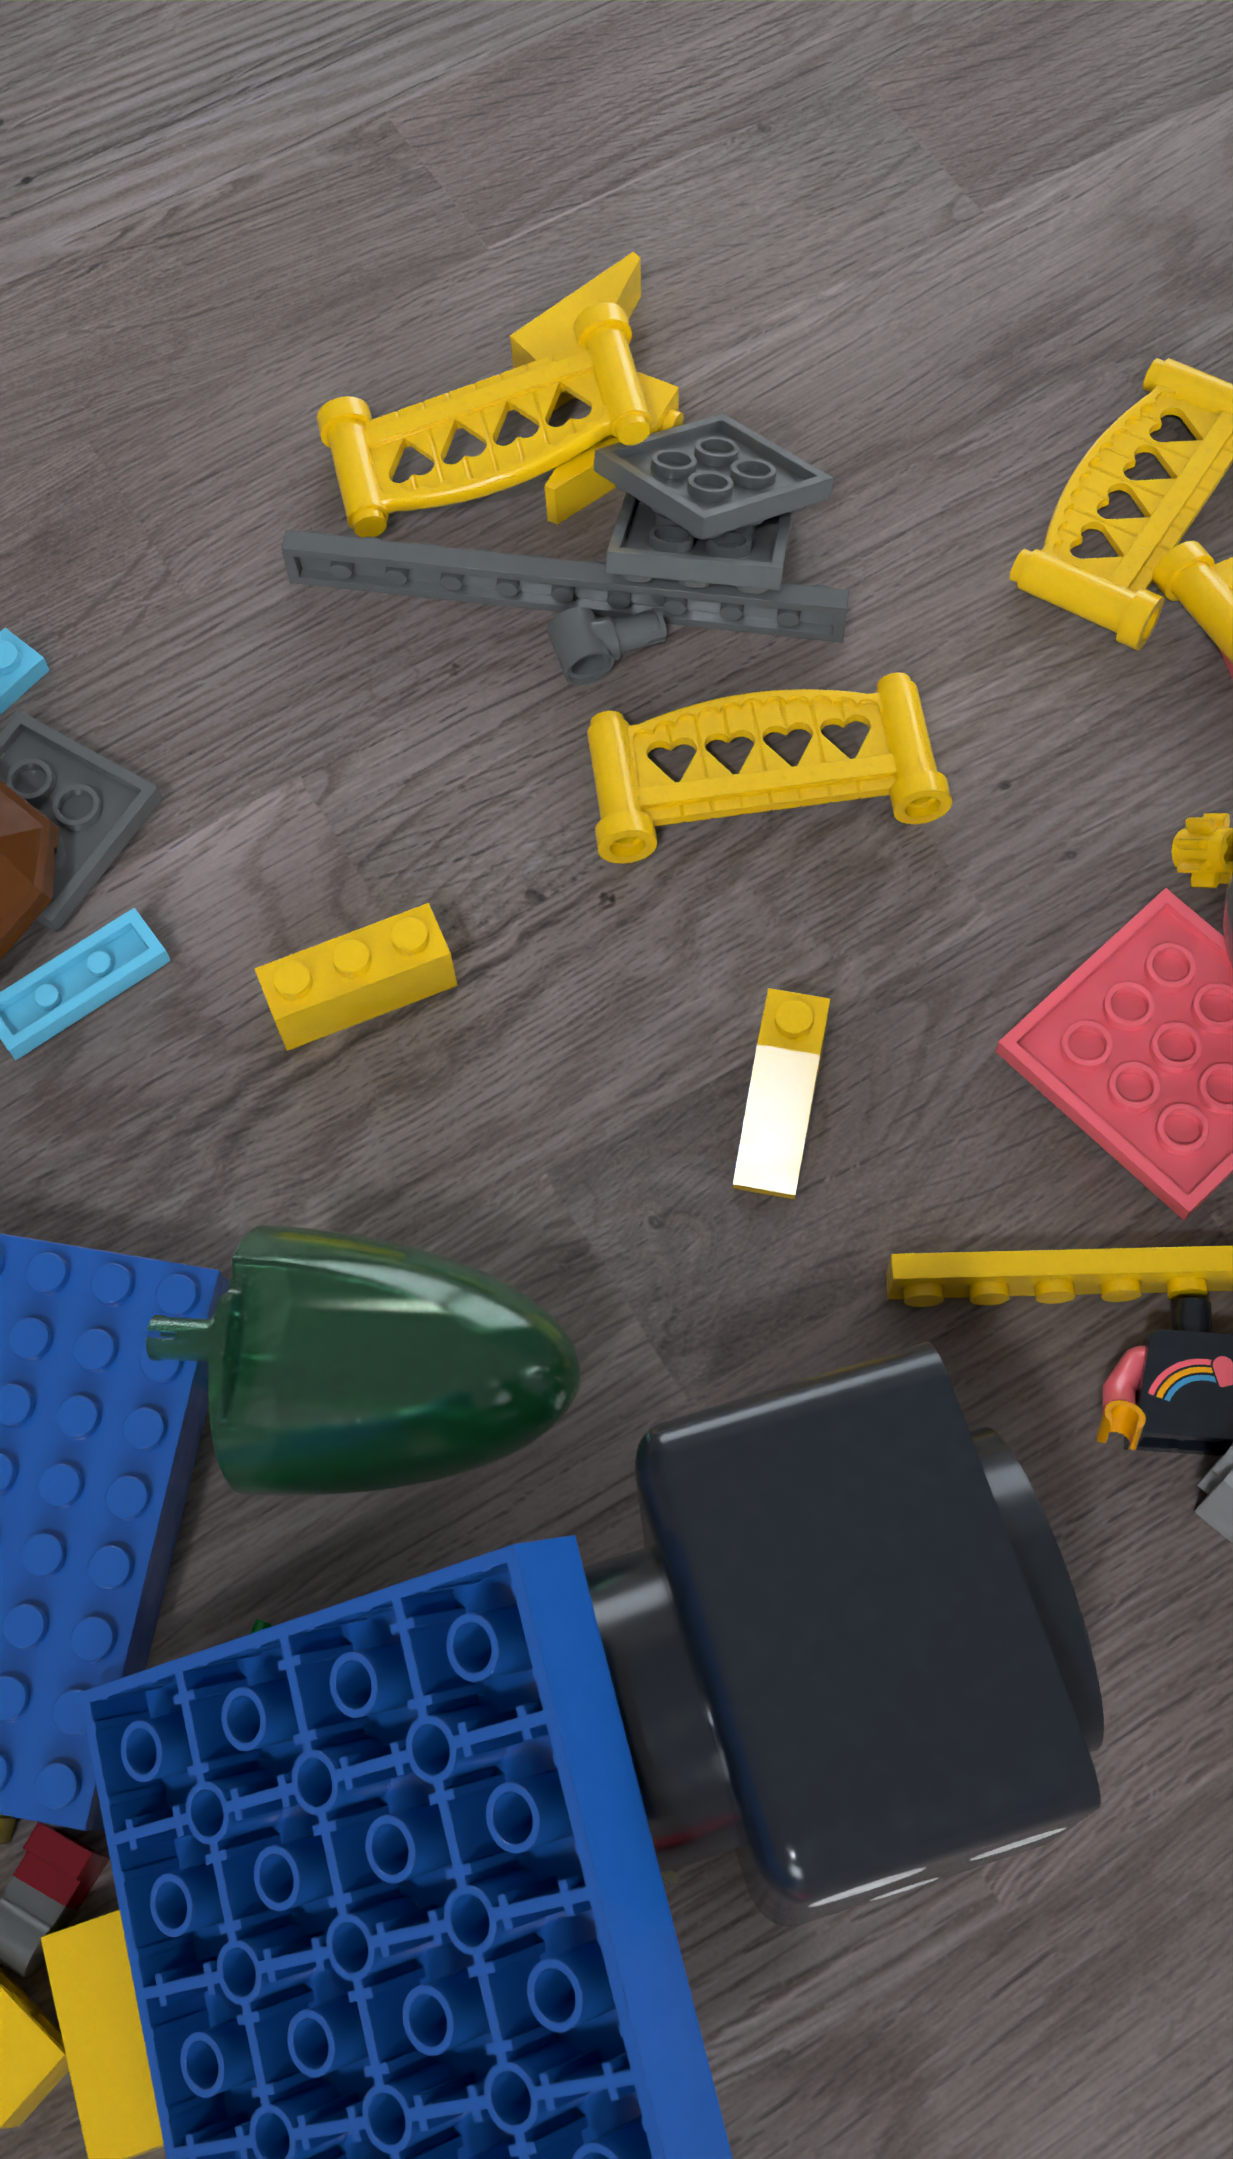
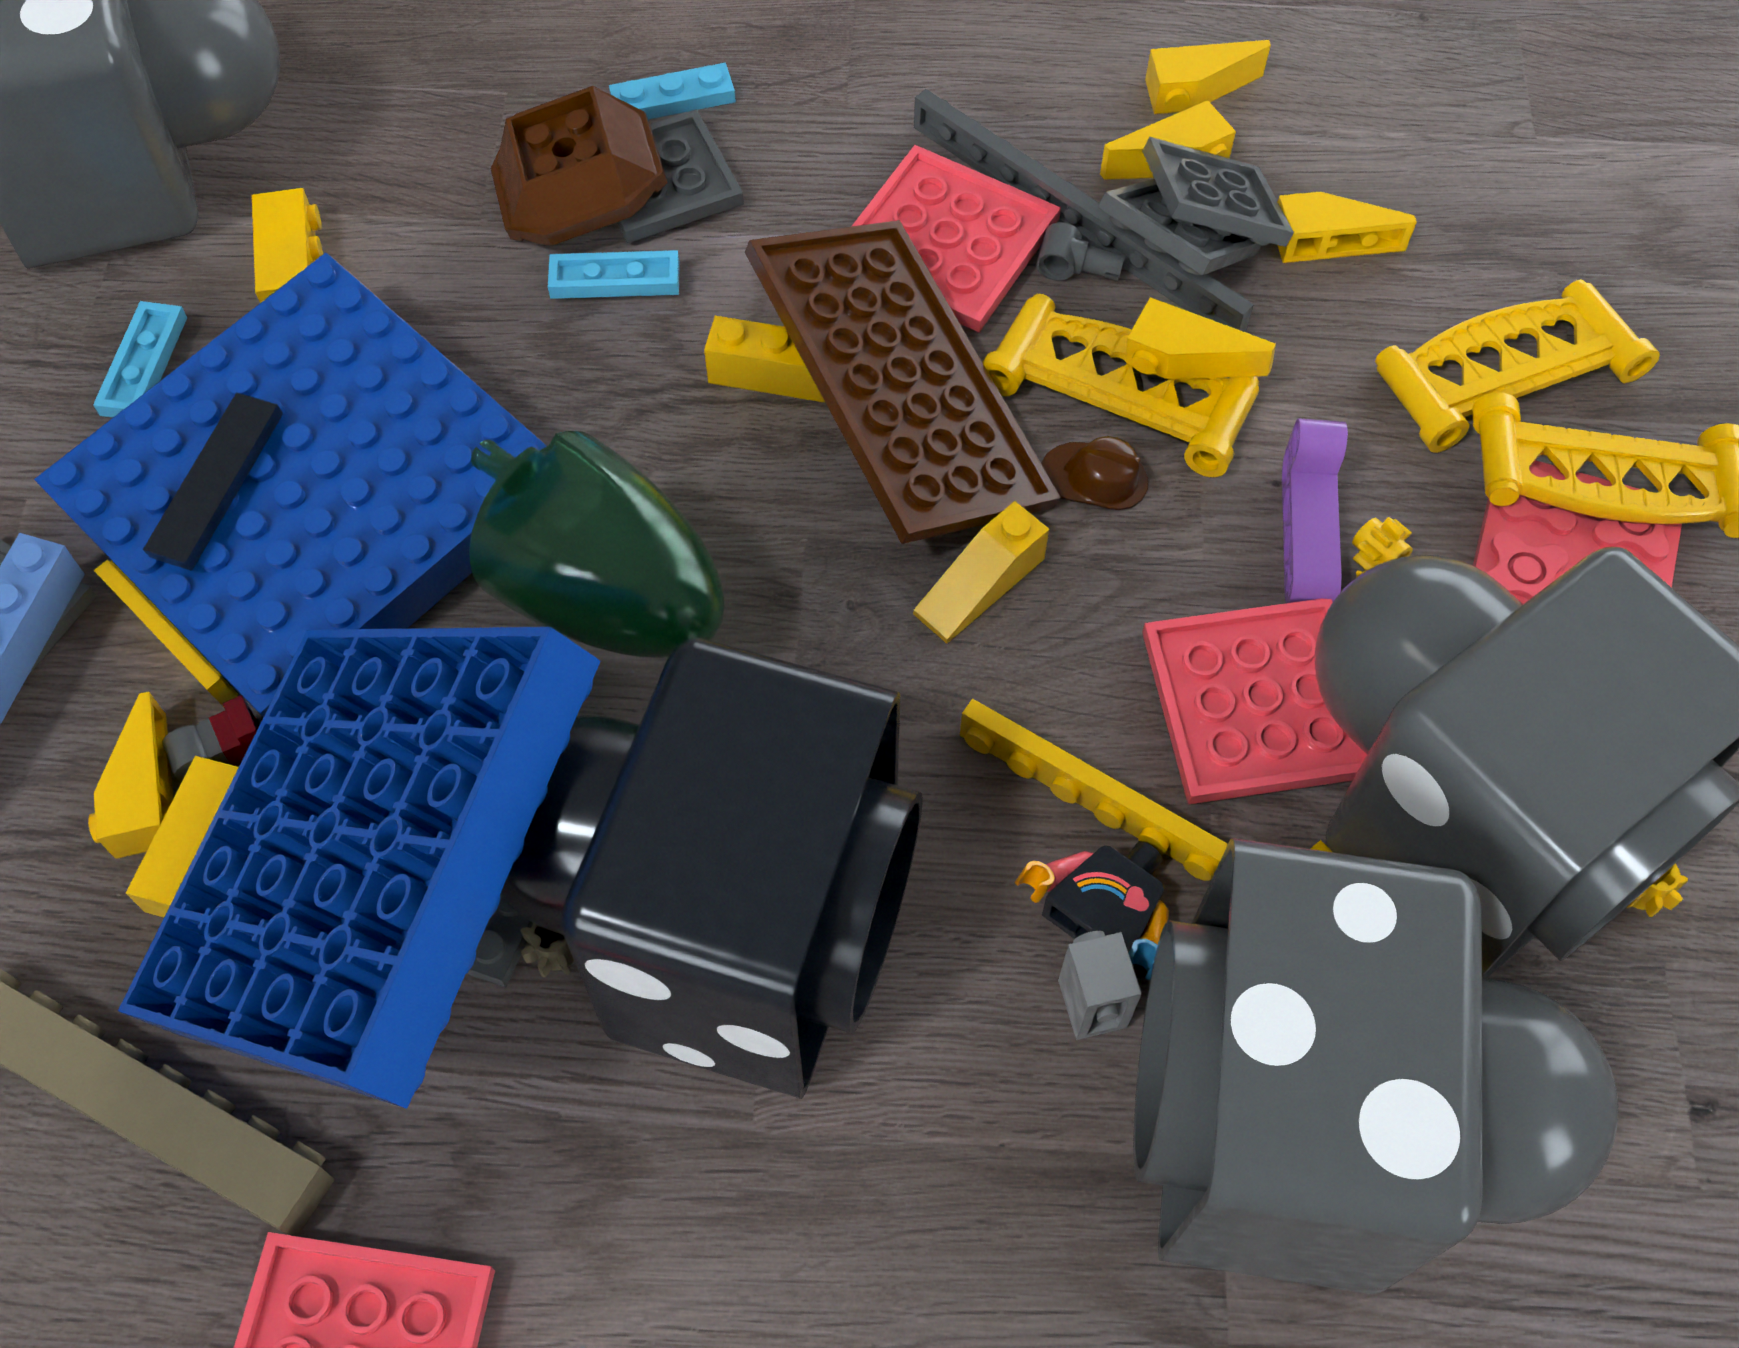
camera: 30 degrees right, 5 degrees down
yellow piece [317,302,652,538] -> none
none -> reddish brown plate [745,220,1061,544]
none -> coral piece [851,145,1061,332]
none -> reddish brown piece [1041,436,1148,510]
none -> yellow slope [1126,297,1276,379]
none -> yellow slope [1277,192,1417,263]
none -> medium lavender beam [1282,418,1348,603]
none -> yellow gear [1352,517,1413,571]

